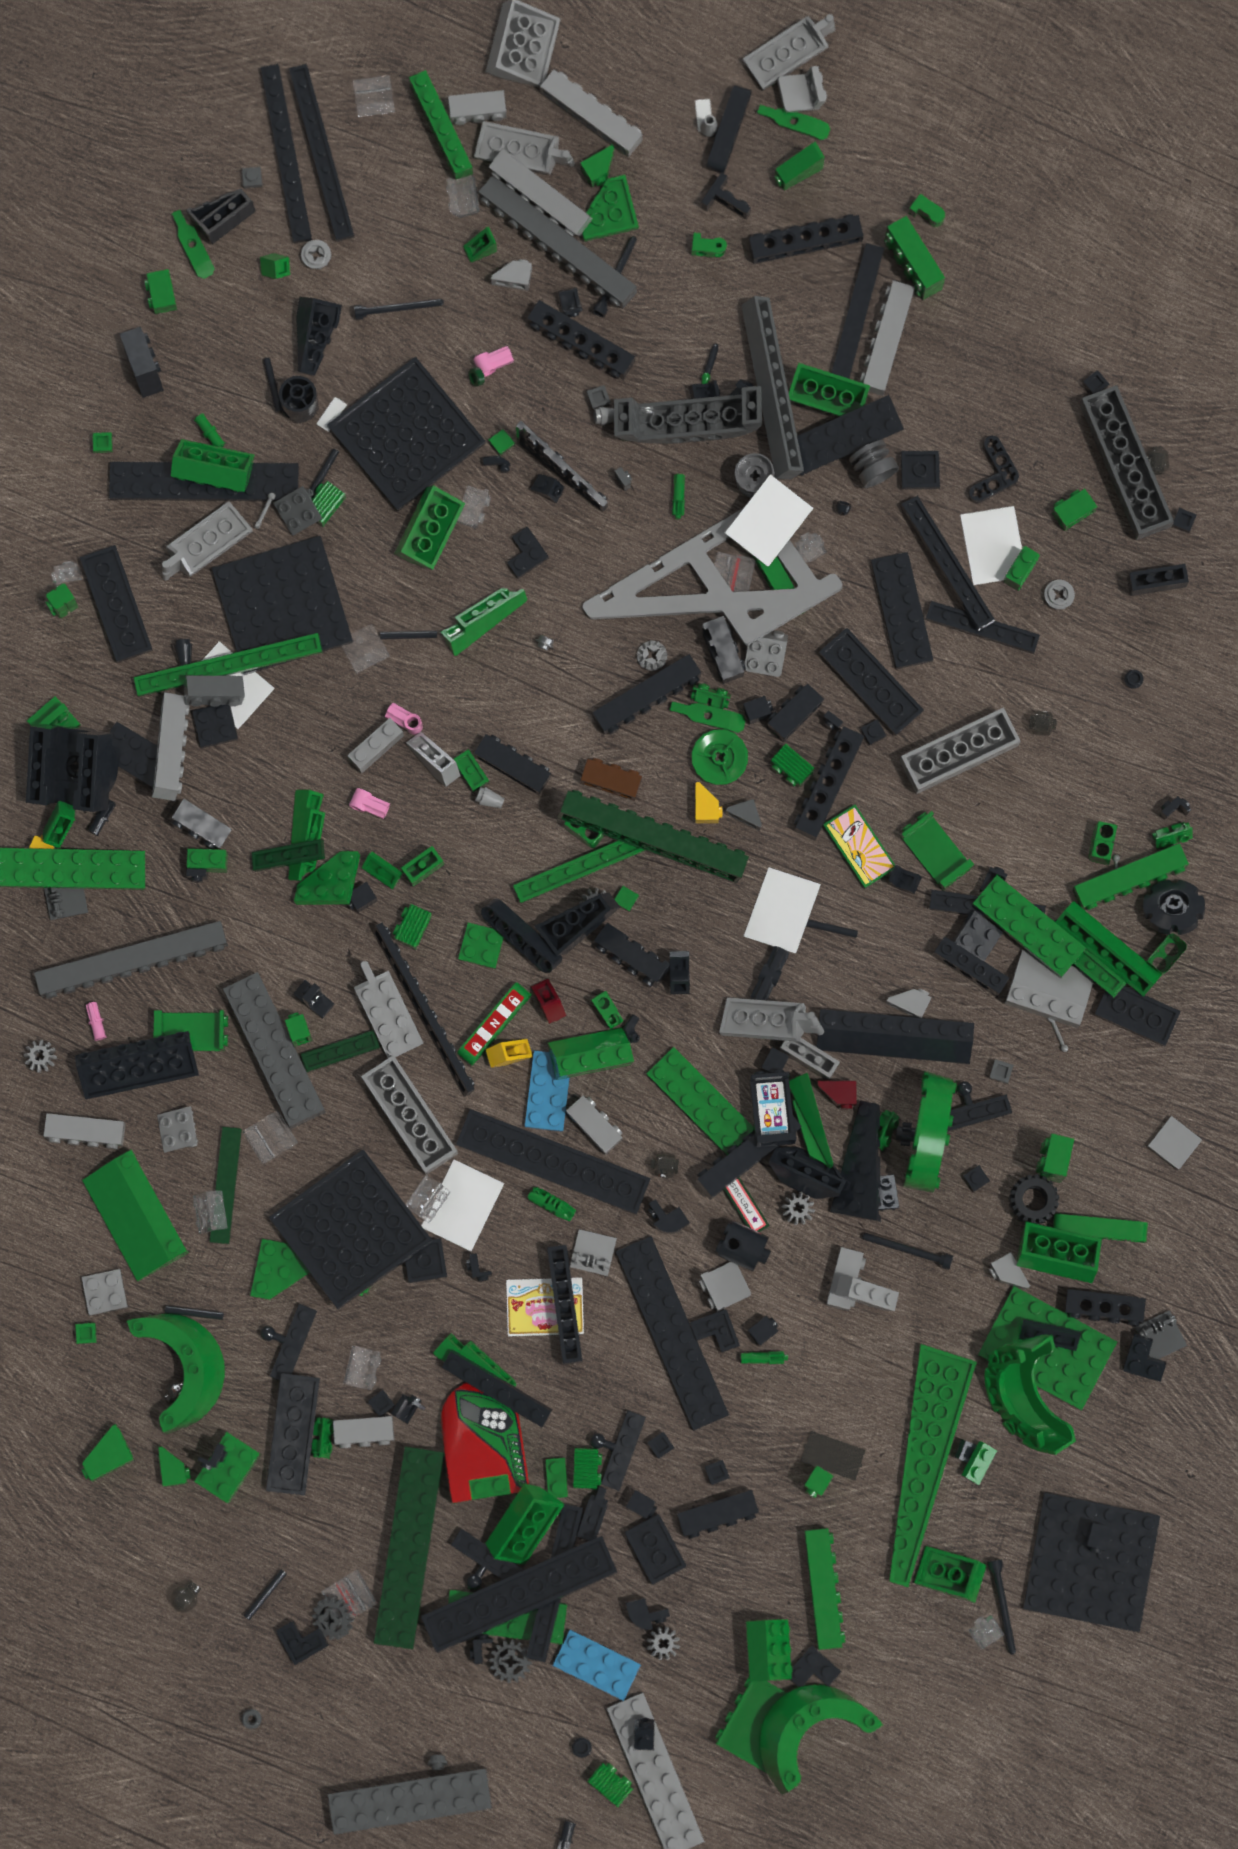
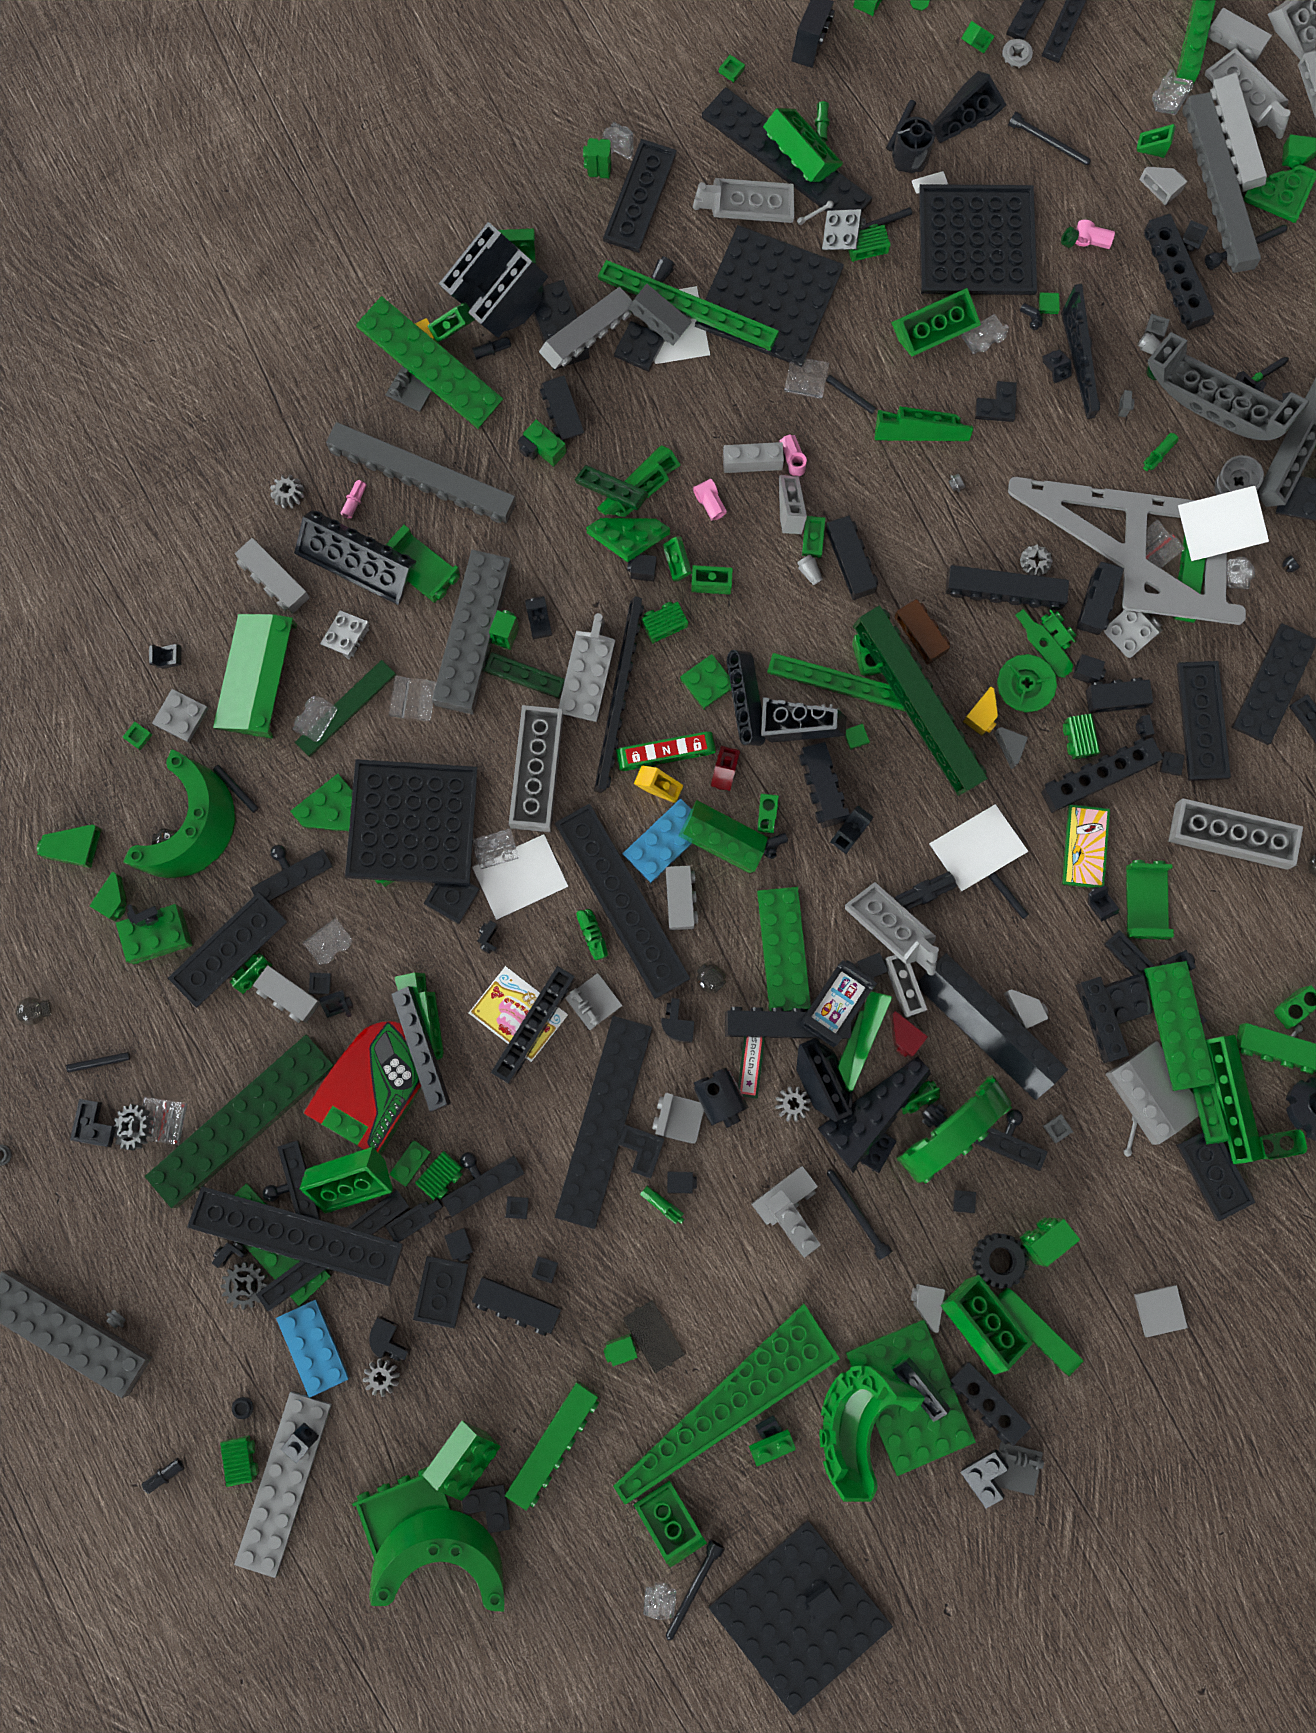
camera: 40 degrees right, 0 degrees up
none -> black bracket [149,644,182,669]

